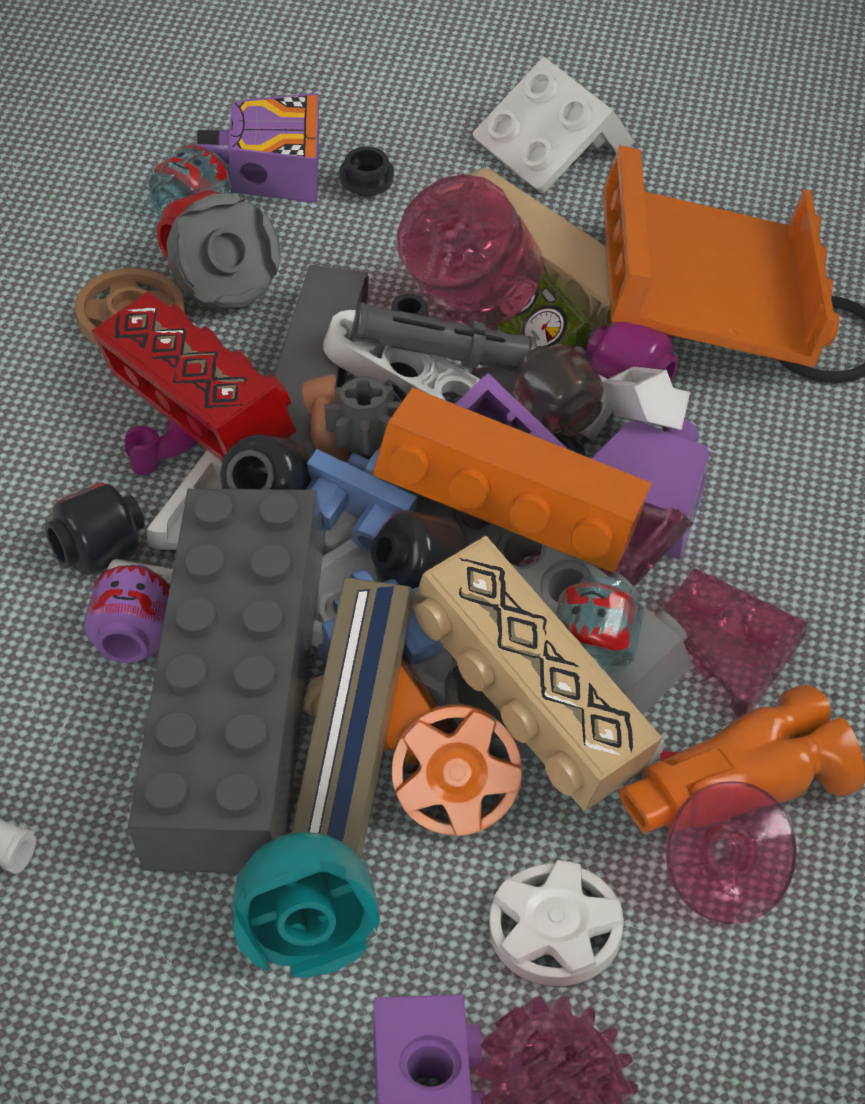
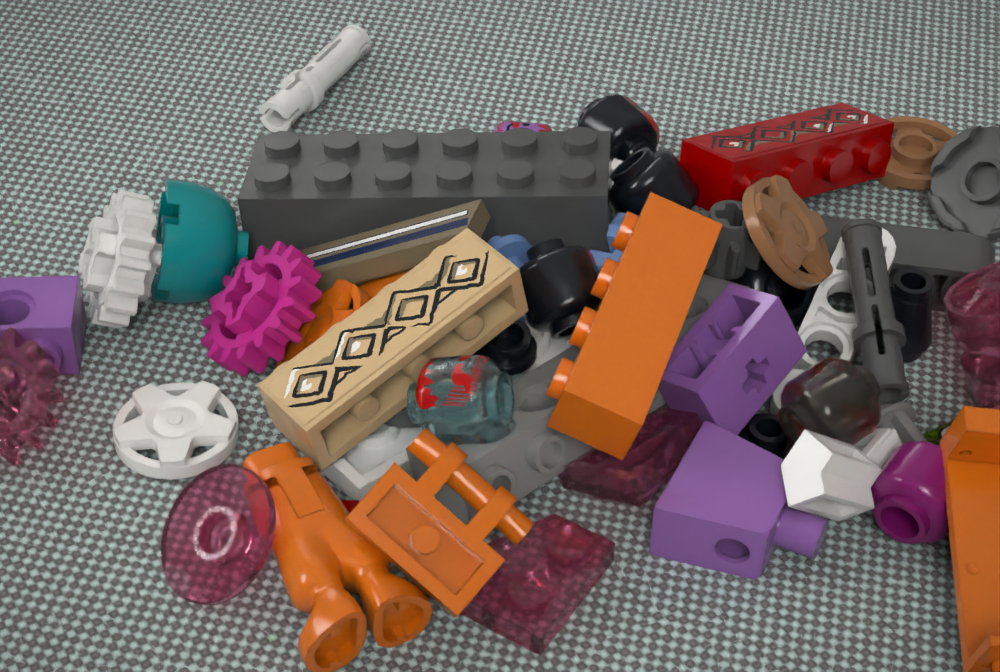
camera: 90 degrees right, 5 degrees down
none -> white gear [78,189,162,329]
none -> dark pink gear [201,241,322,377]
none -> orange plate [344,427,535,618]
none -> medium nougat wheel [742,175,834,290]

